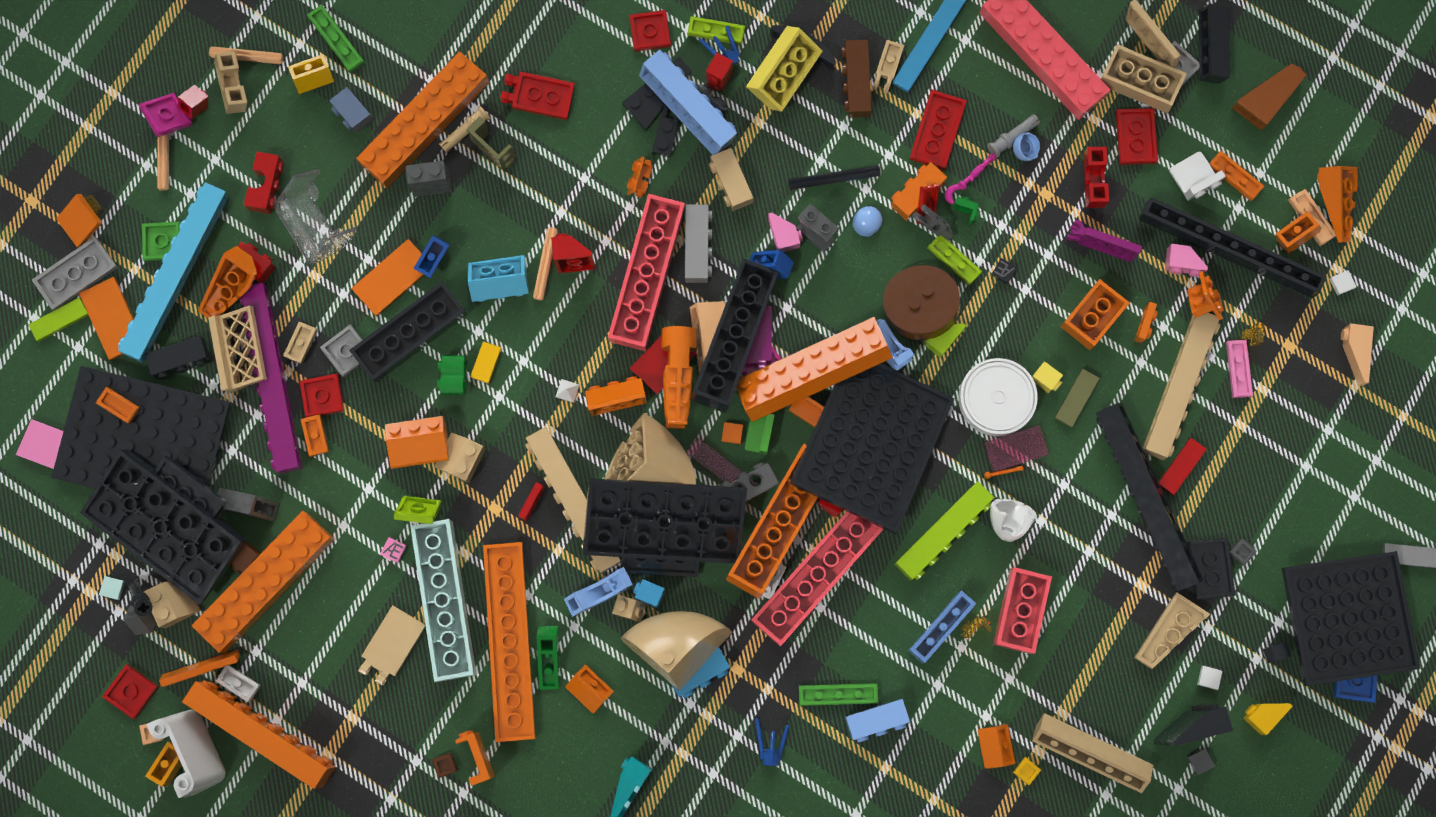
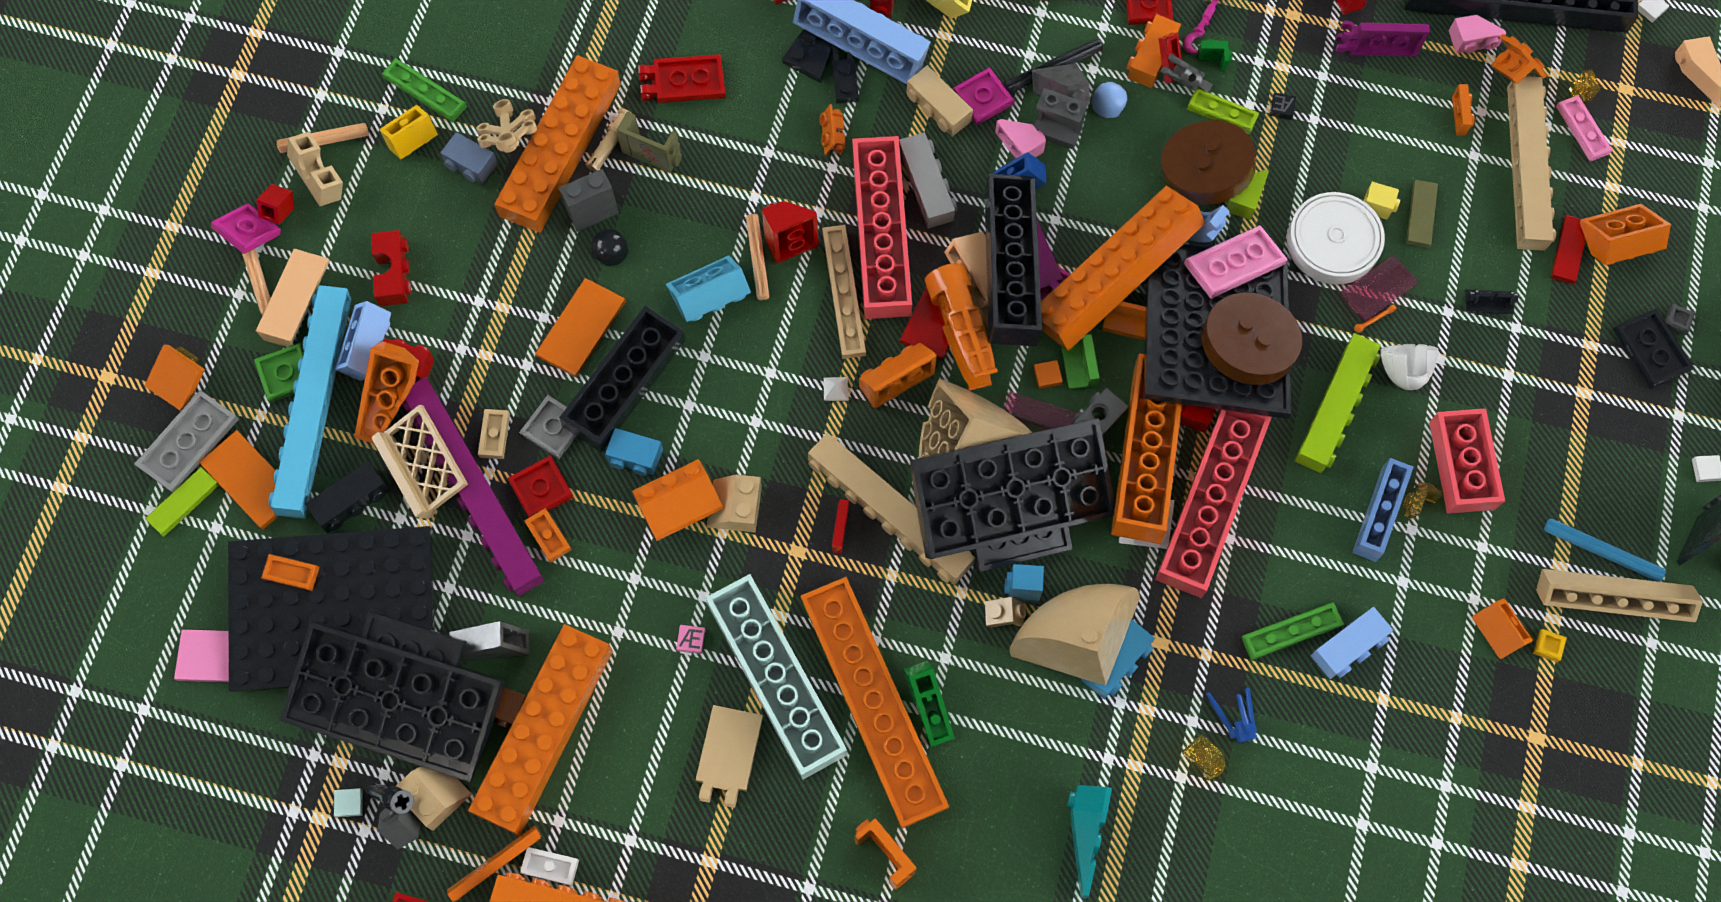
camera: 20 degrees left, 10 degrees down
clear windscreen [275,169,357,264] -> none
lime tile [394,496,441,524] -> none
blue slope [413,235,451,278] -> none
reddish brown tile [432,752,458,778] -> none
green brick [437,356,467,396] -> none
yellow tile [470,342,502,384] -> none
light blue arch [564,567,632,617] -> none
orange panel [566,665,614,714] -> none
orange brick [1060,279,1130,350] -> none
black brick [1096,403,1204,591] -> none
tan wing [1134,592,1210,669] -> none
none -> light nougat brick [256,249,330,346]
none -> light blue brick [335,301,391,381]
none -> tan plant [476,99,537,153]
none -> black hair [590,229,629,266]
none -> dark azure brick [605,428,663,476]
none -> tan plate [822,225,866,359]
none -> dark pink tile [952,67,1015,126]
none -> flat silver slope [1032,63,1090,105]
none -> clear yellow bracket [1183,734,1226,781]
none -> bright pink tile [1184,225,1288,298]
none -> reddish brown brick [1202,293,1302,385]
none -> black hinge [1465,289,1518,314]
none -> dark azure axle [1544,519,1666,582]
none -> orange slope [1580,204,1671,265]

